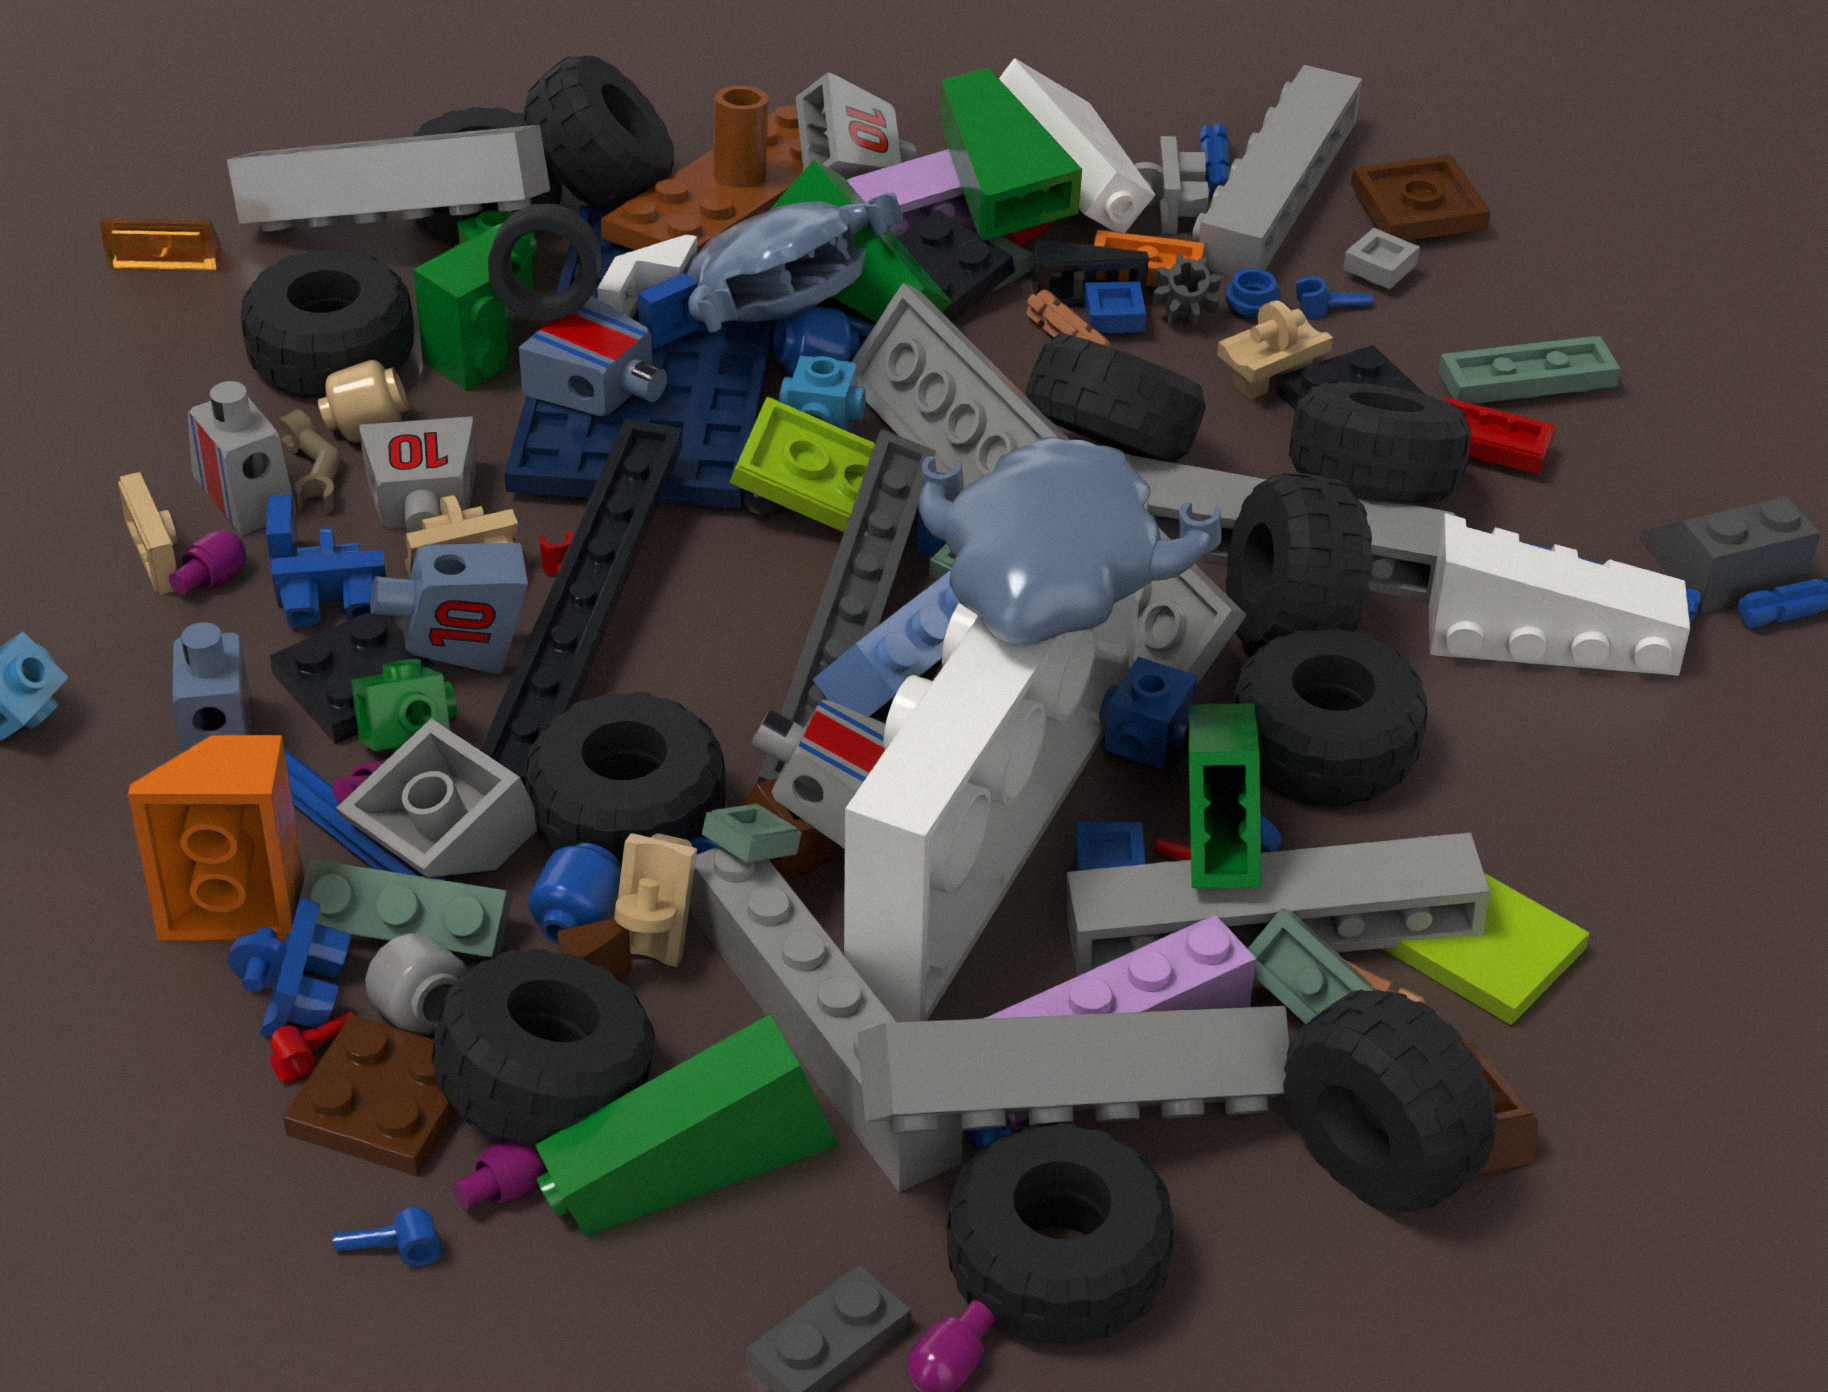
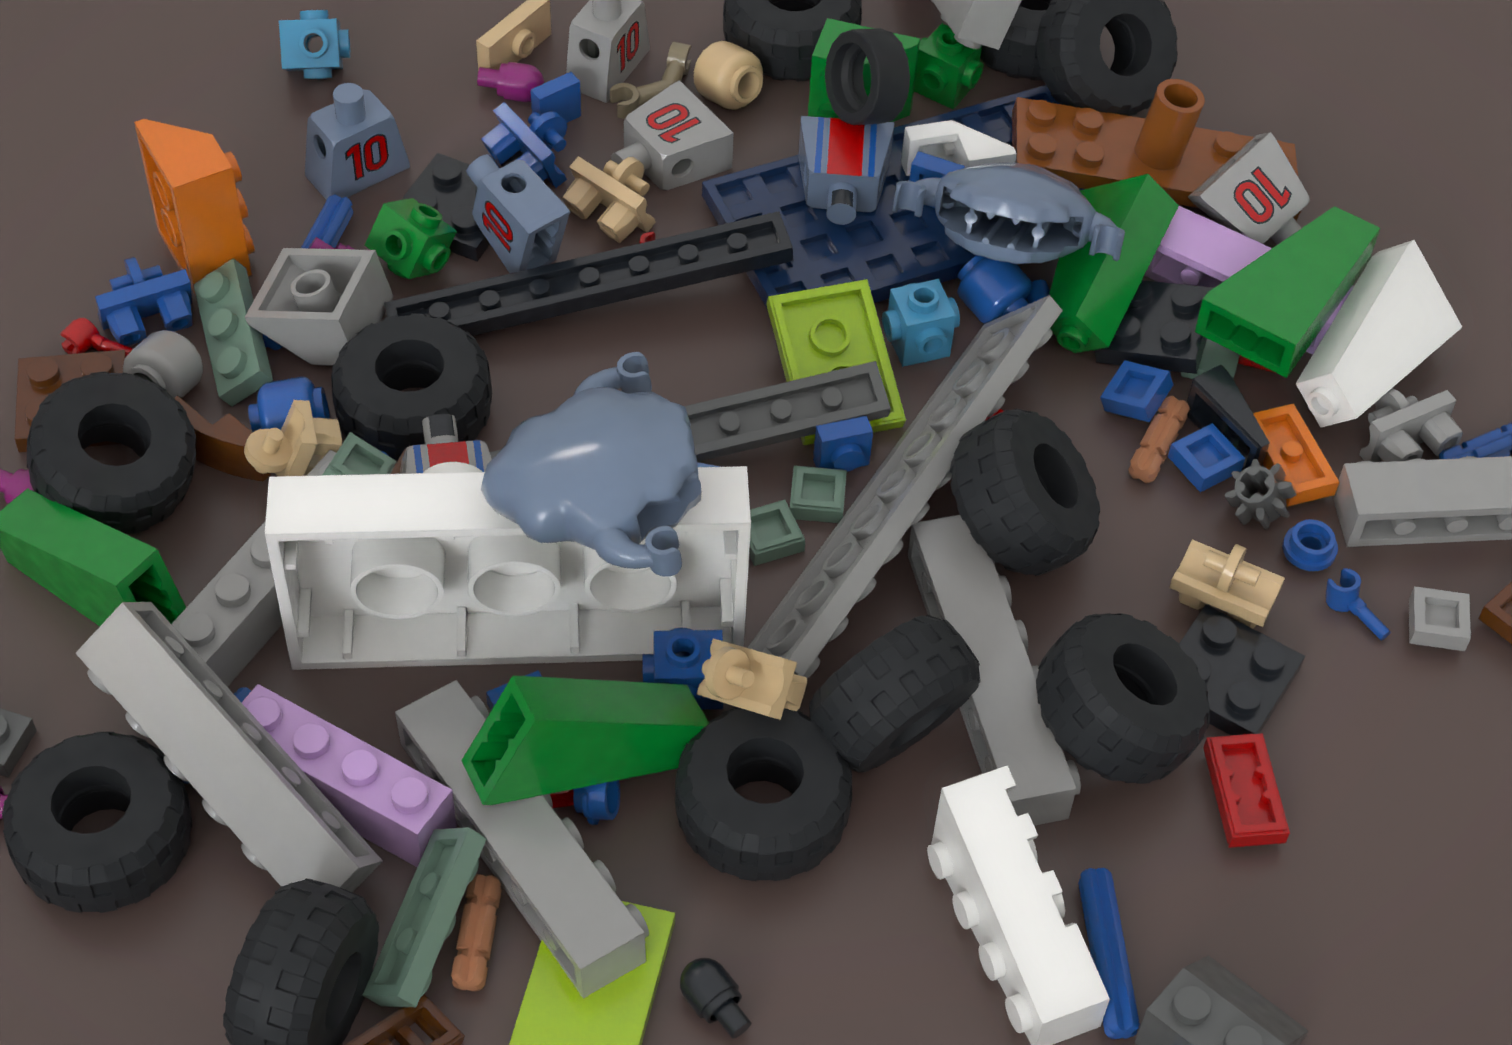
camera: 60 degrees right, 10 degrees up
sand green plate [1438,335,1621,405] -> none
none -> black cylinder [680,958,752,1039]
none -> tan hips [697,638,807,720]
none -> blue plate [1100,360,1173,422]

